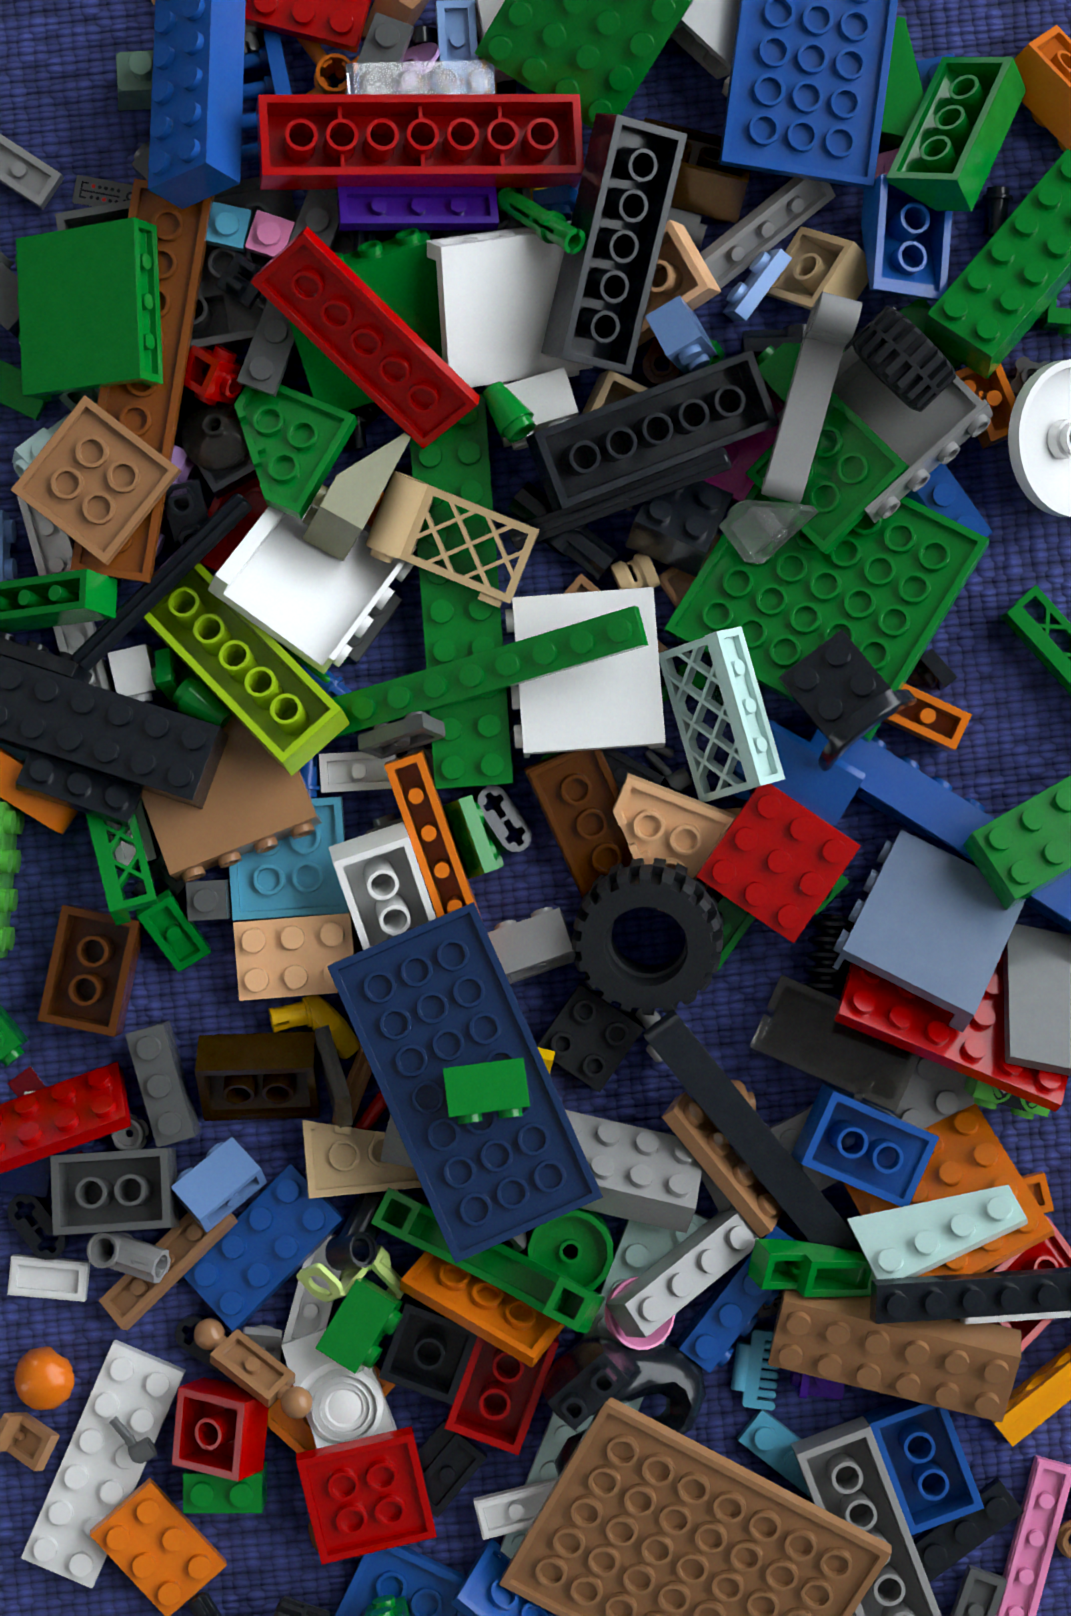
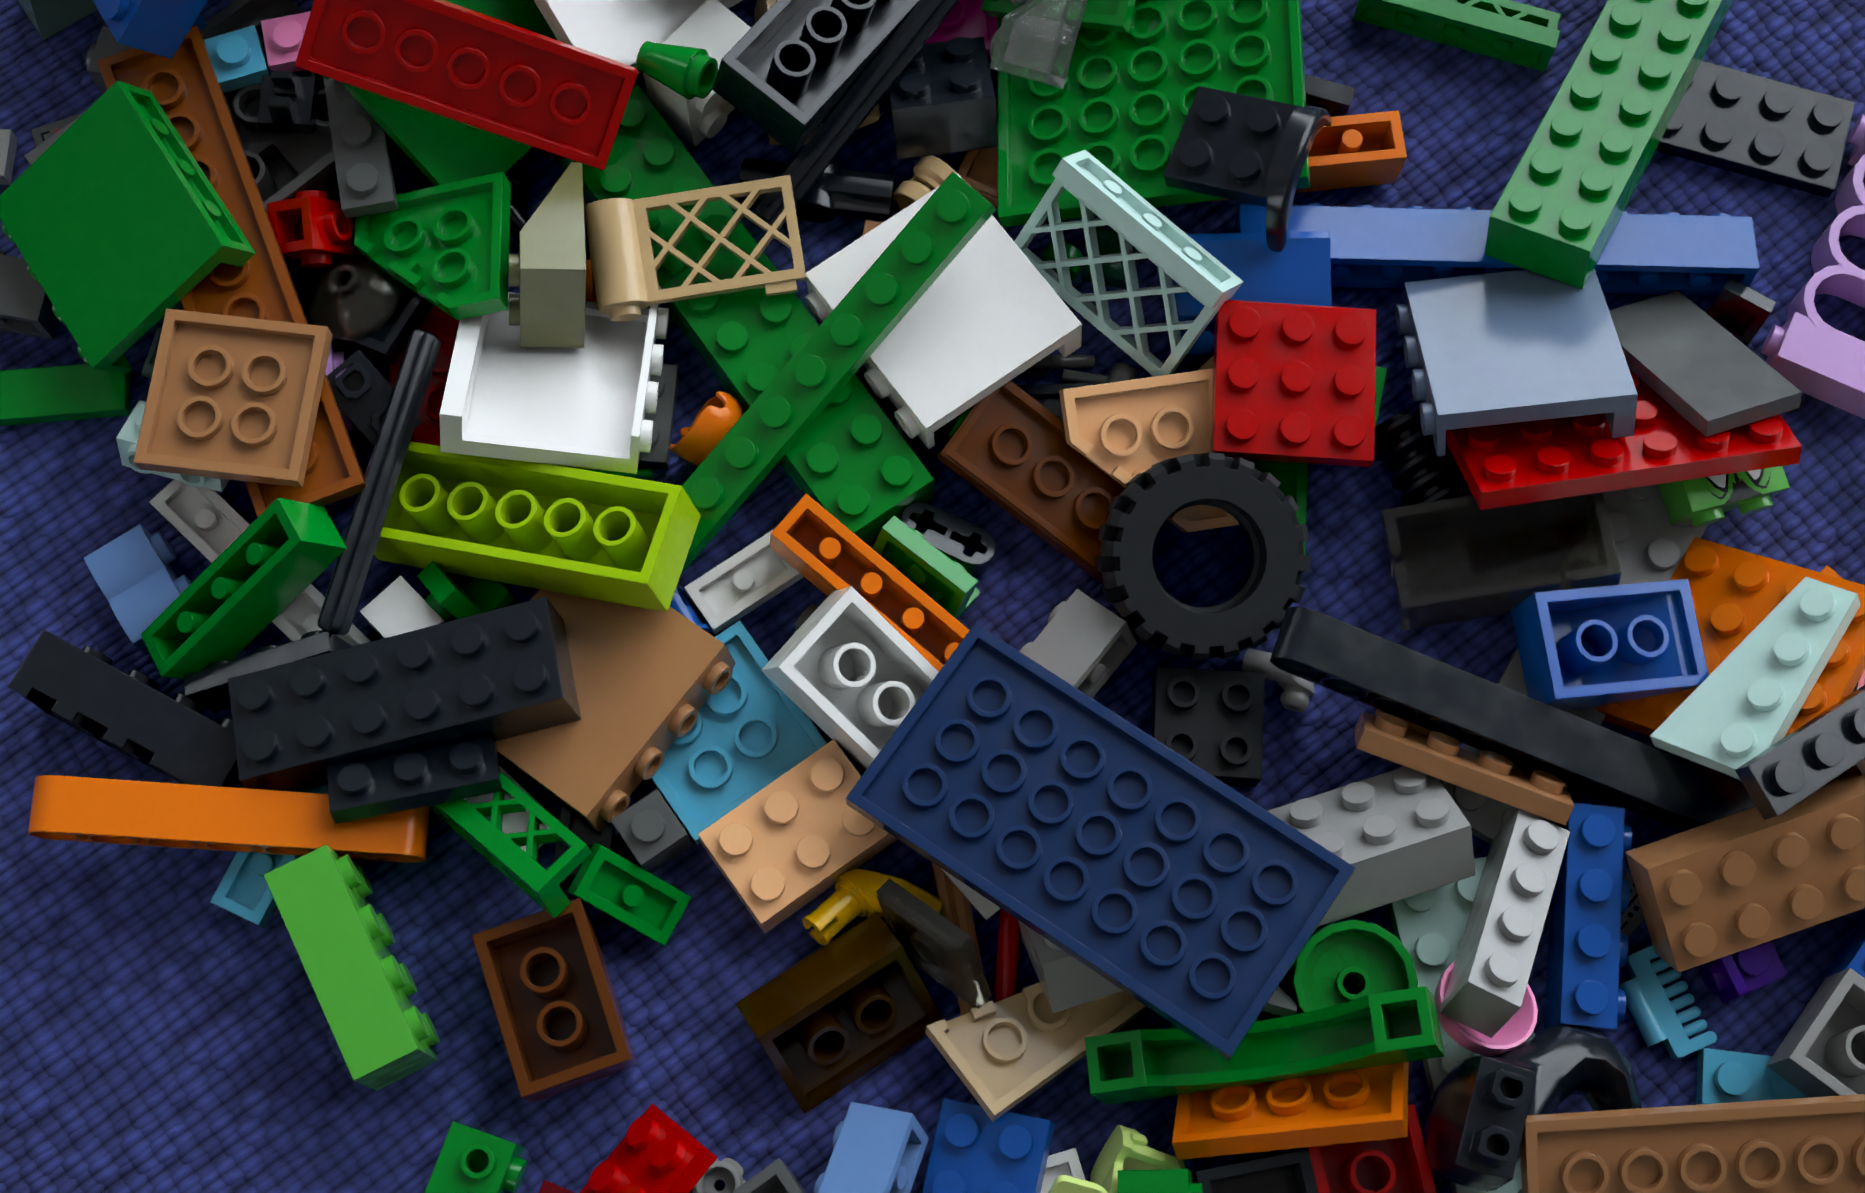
camera: 35 degrees left, 15 degrees down
dark grey brick [125,1020,201,1148] -> none
green cone [172,677,232,729] -> none
black piece [325,1193,383,1271] -> none
dark grey plate [358,711,446,759] -> none
green brick [443,1057,530,1124] -> none
green slope [747,1238,876,1297] -> none
none -> orange hair [668,391,744,466]

